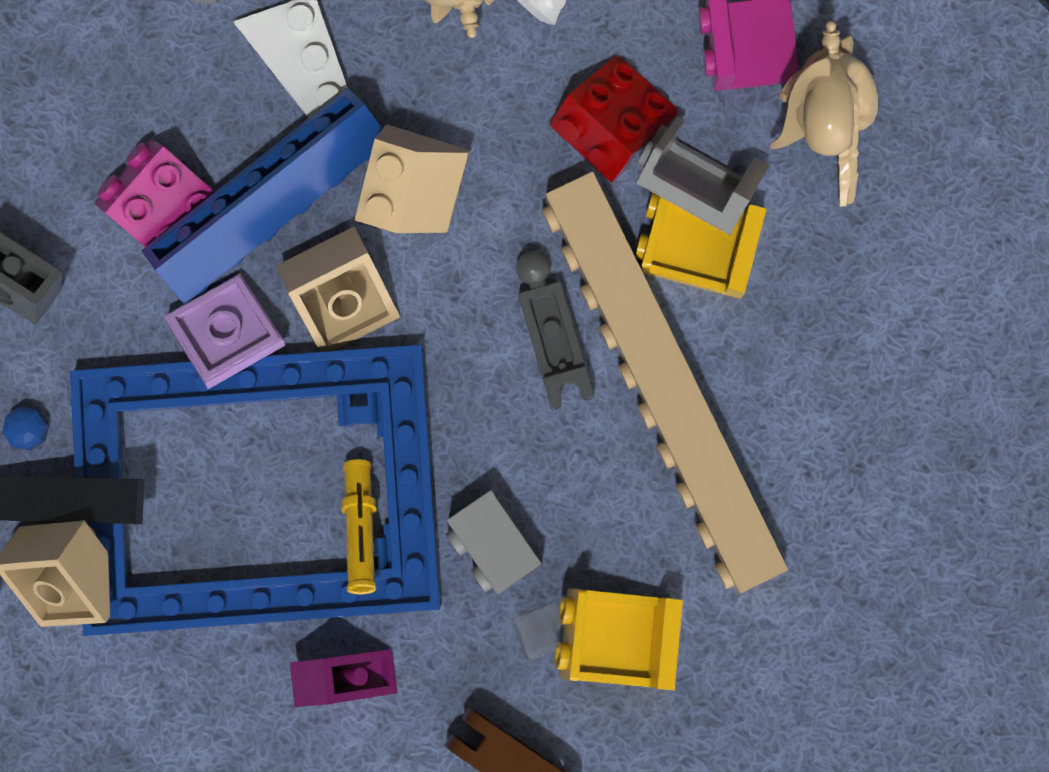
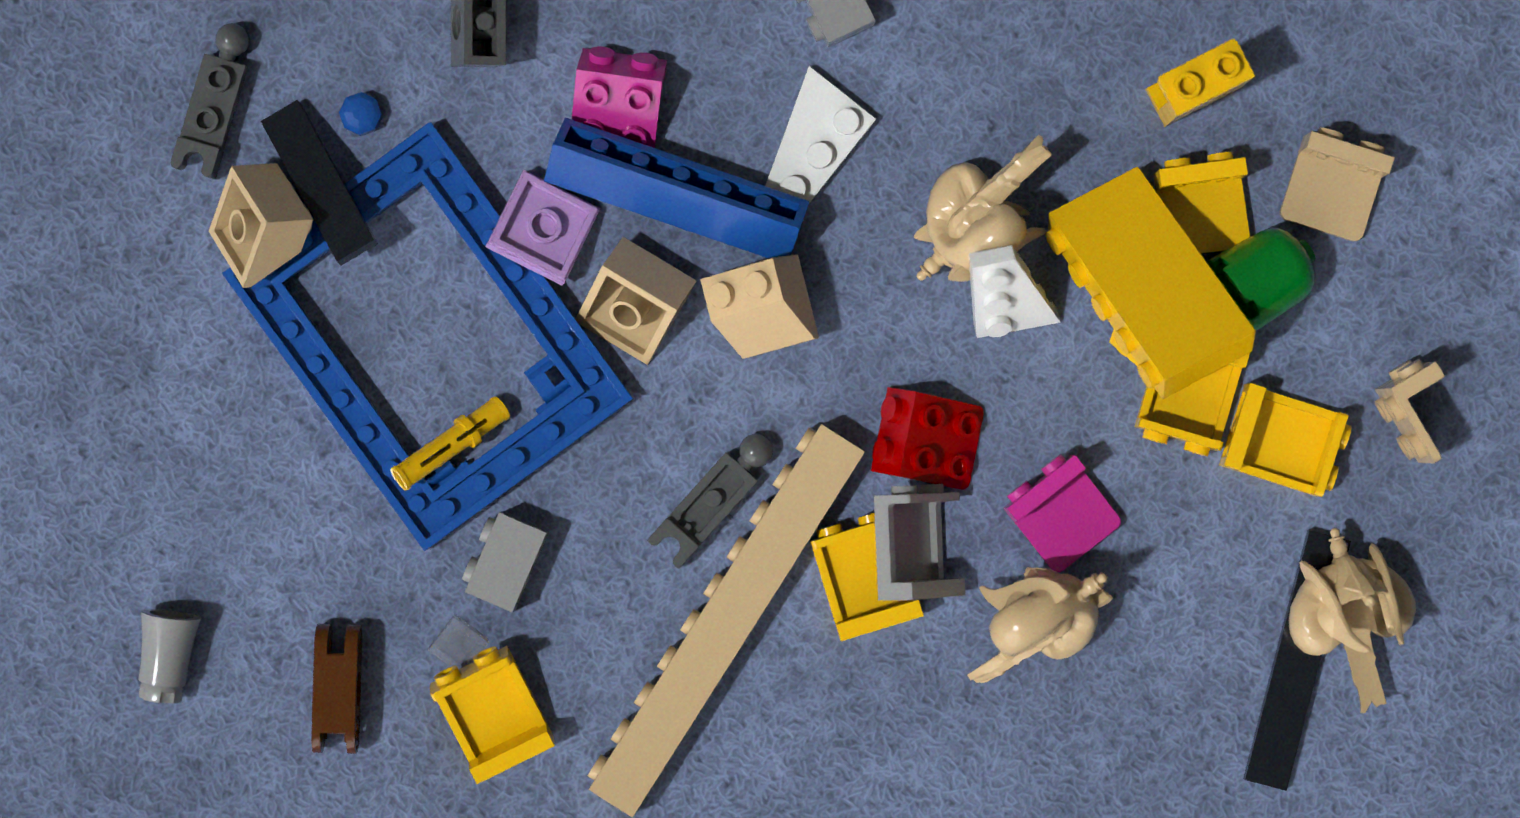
camera: 55 degrees right, 5 degrees up
magenta slope [290,649,397,707] -> none

